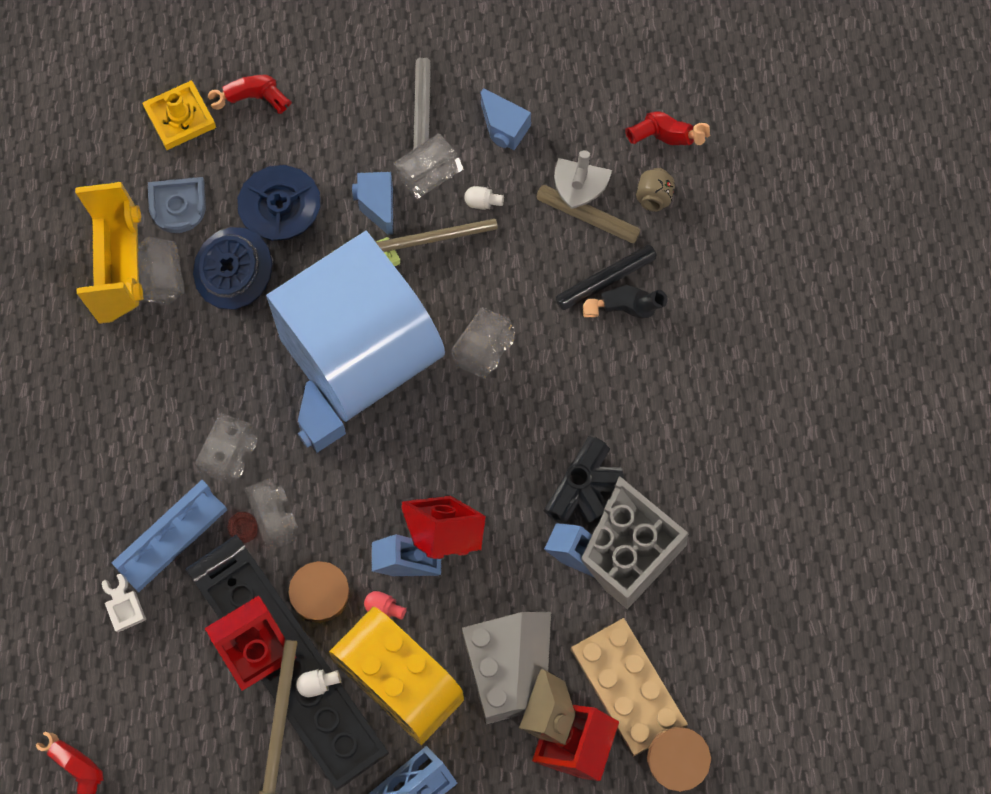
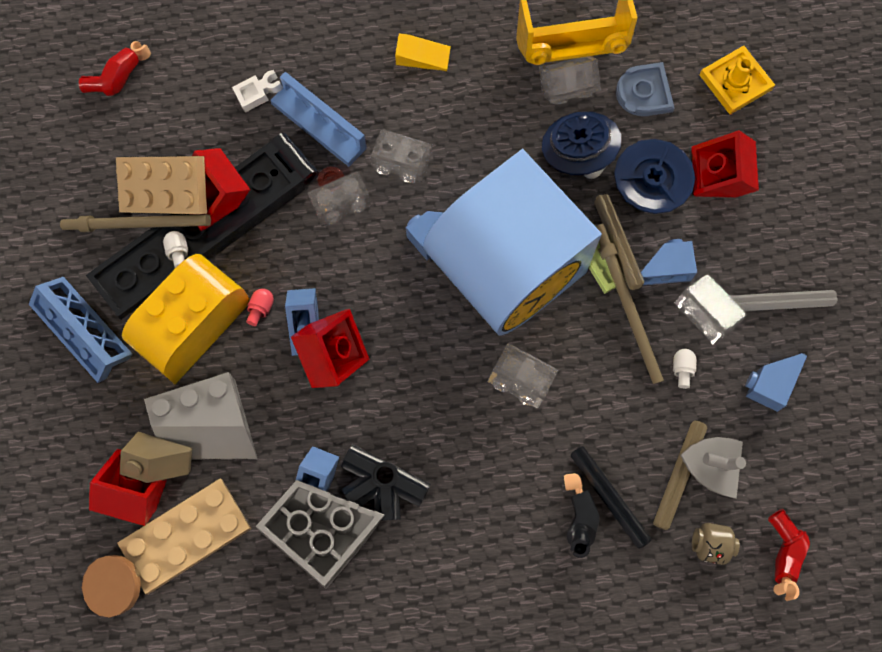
camera: 85 degrees right, 5 degrees up
red arm [208,75,292,114] -> none
medium nougat tile [288,561,350,623] -> none
none -> tan plate [116,156,207,214]
none -> yellow slope [395,33,451,71]
none -> dark tan axle [594,194,644,290]
none -> red slope [691,130,759,197]

